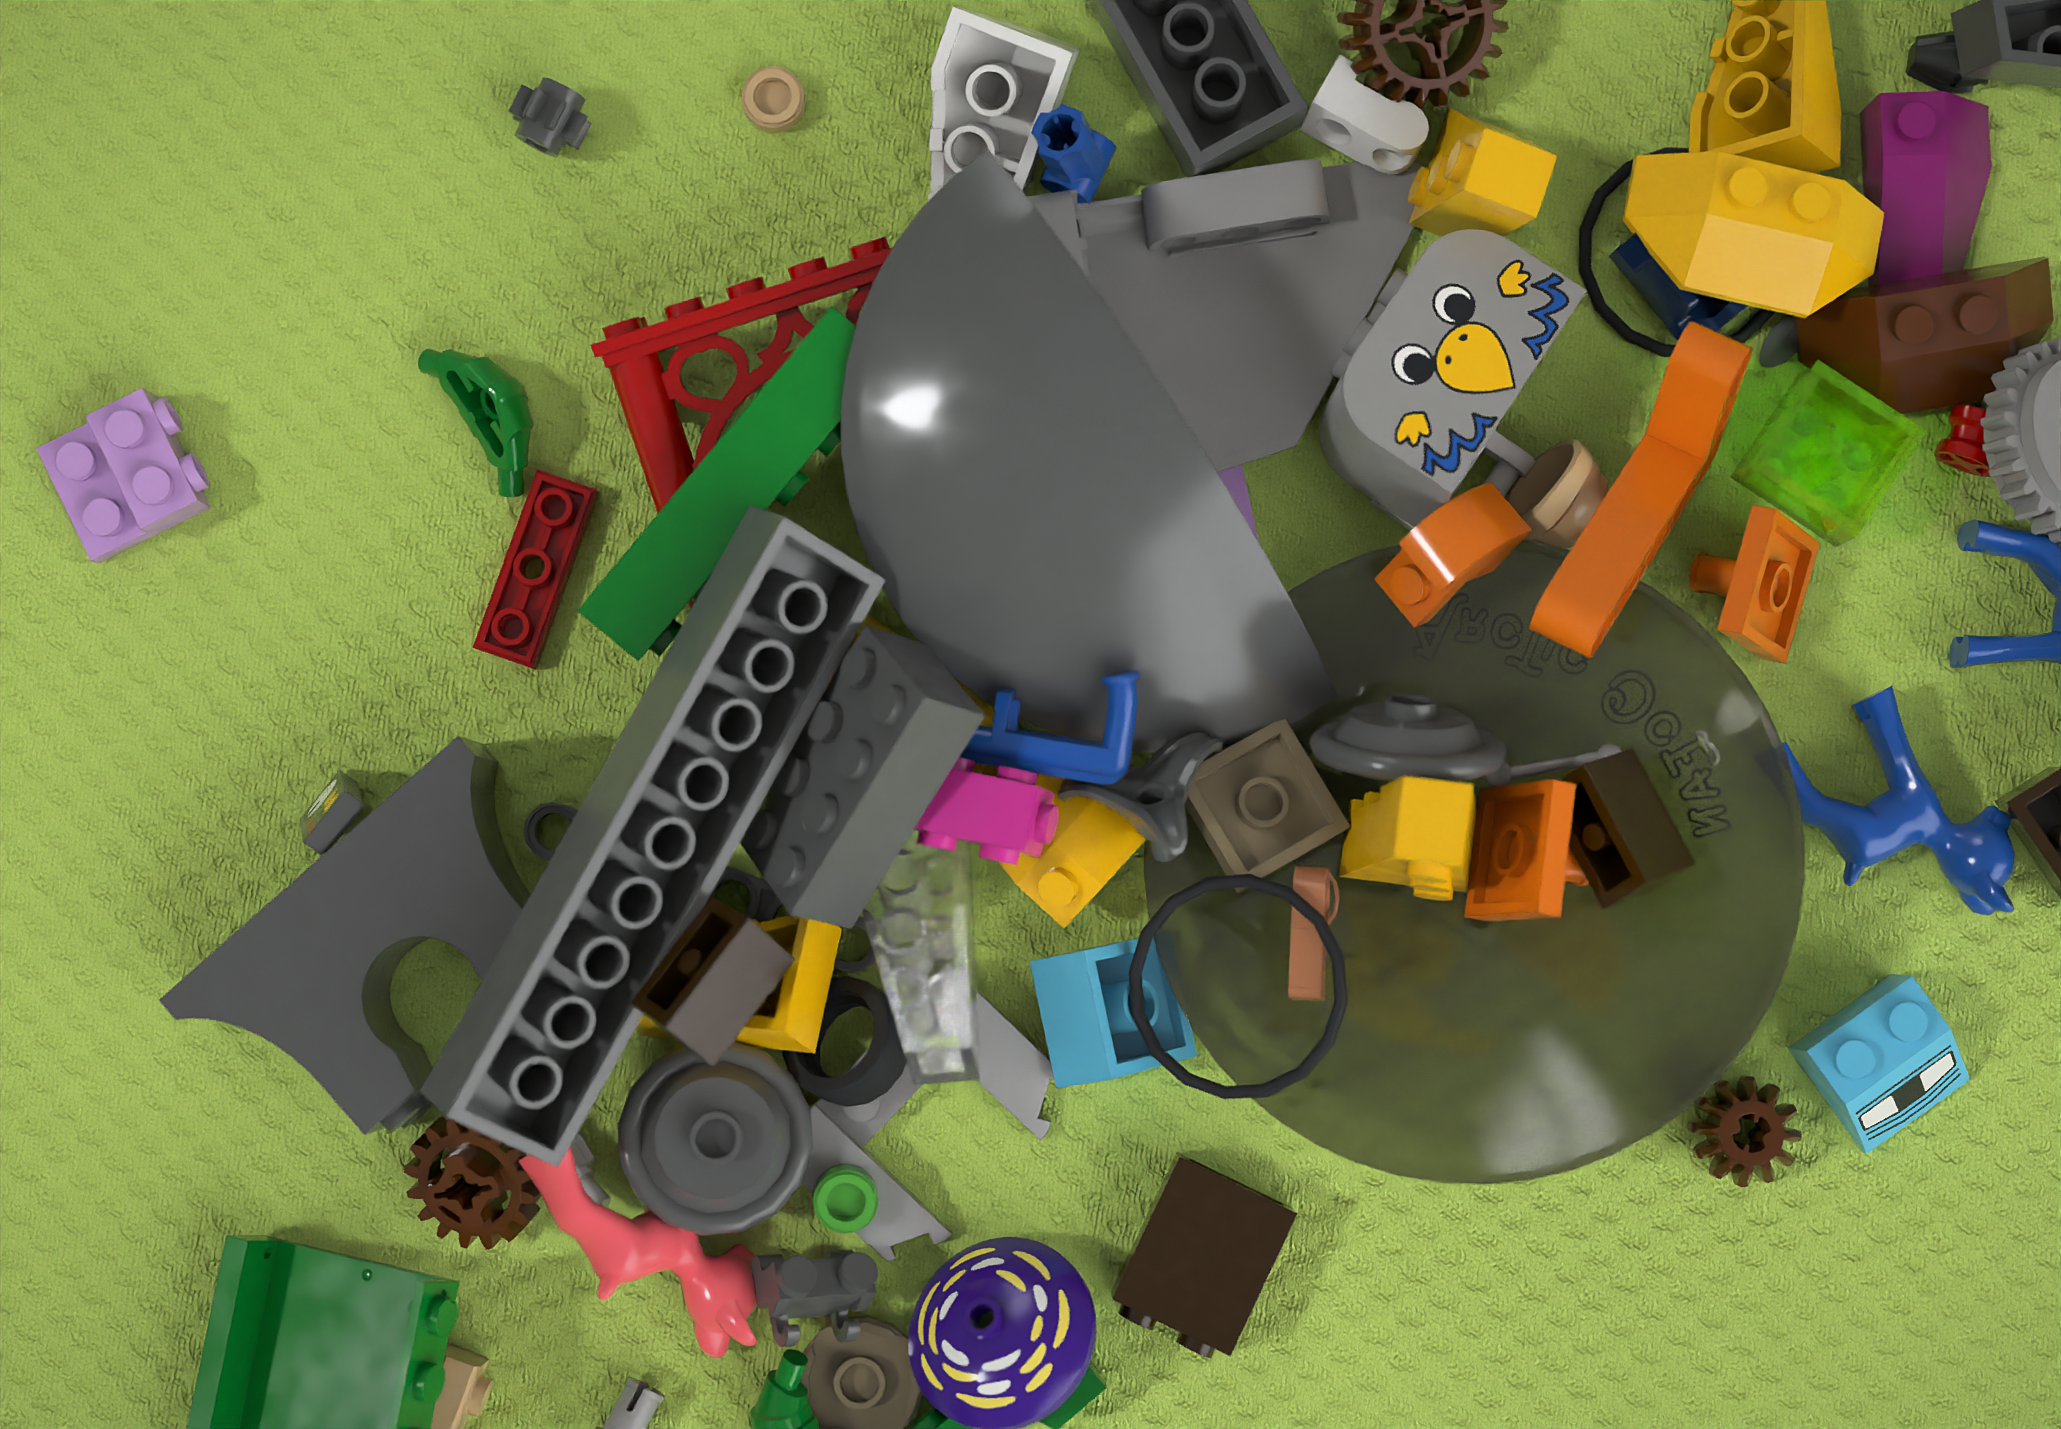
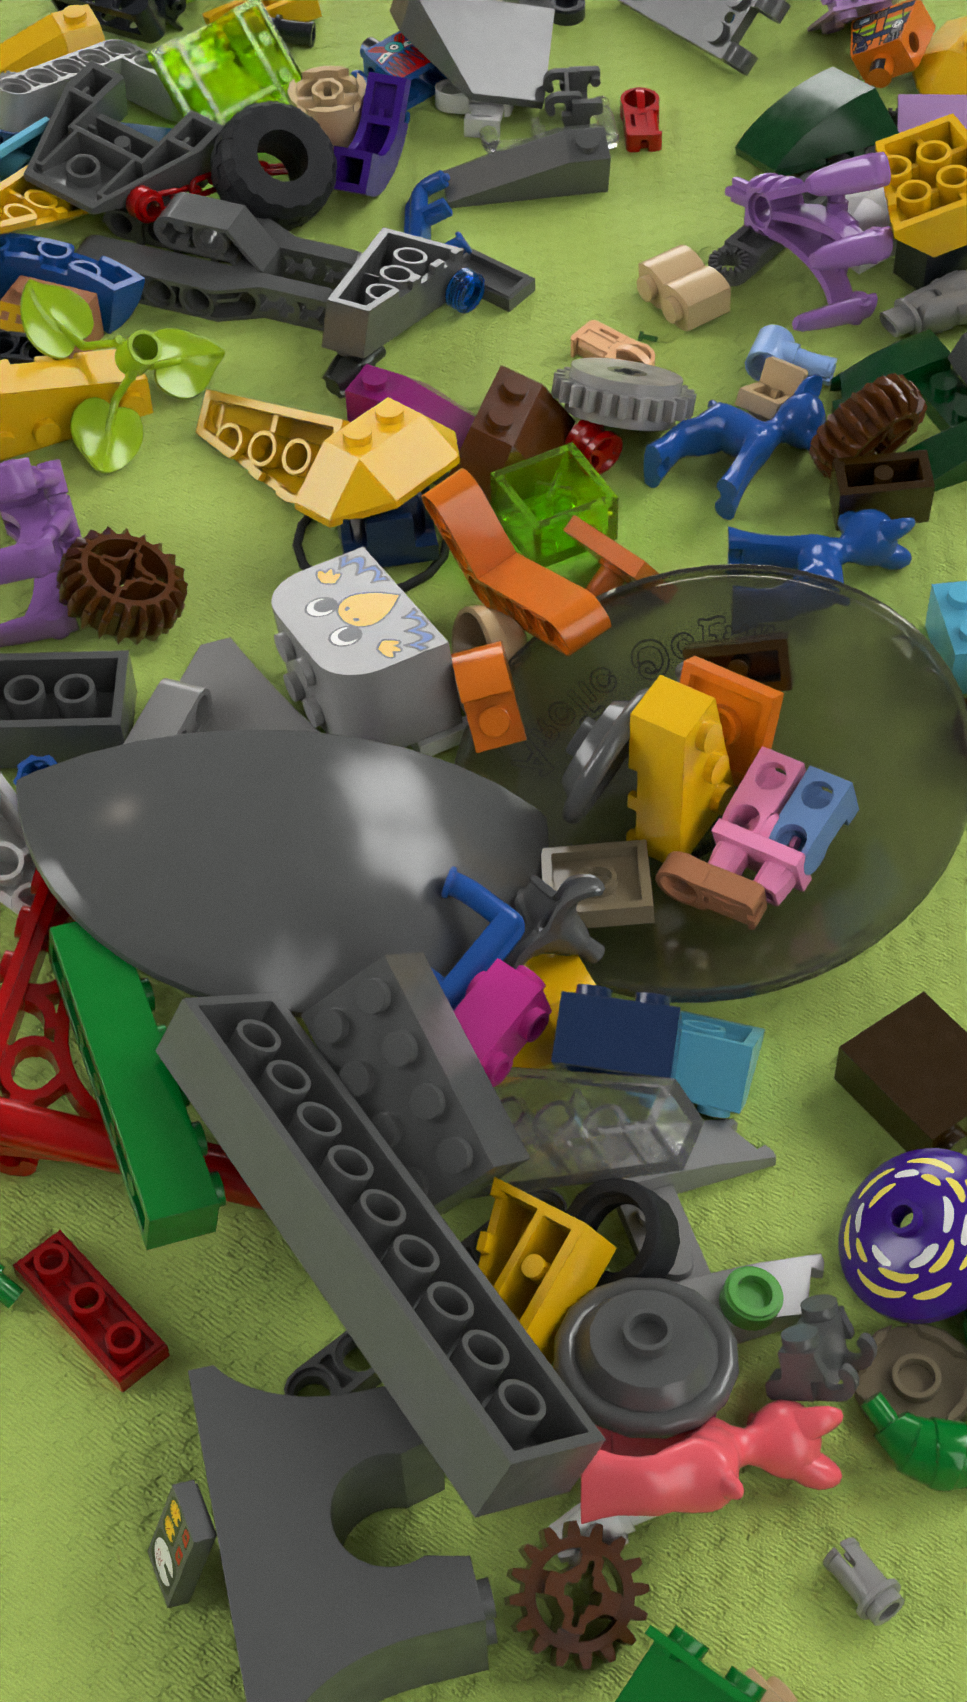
camera: 65 degrees left, 35 degrees down
dark brown brick [630,896,795,1067] -> none
black piece [1129,874,1348,1099] -> none
white leg [1300,55,1429,174] -> none
yellow wedge [1408,107,1557,237] -> none
none -> dark blue brick [551,984,683,1092]
none -> bright pink hips [708,746,859,906]

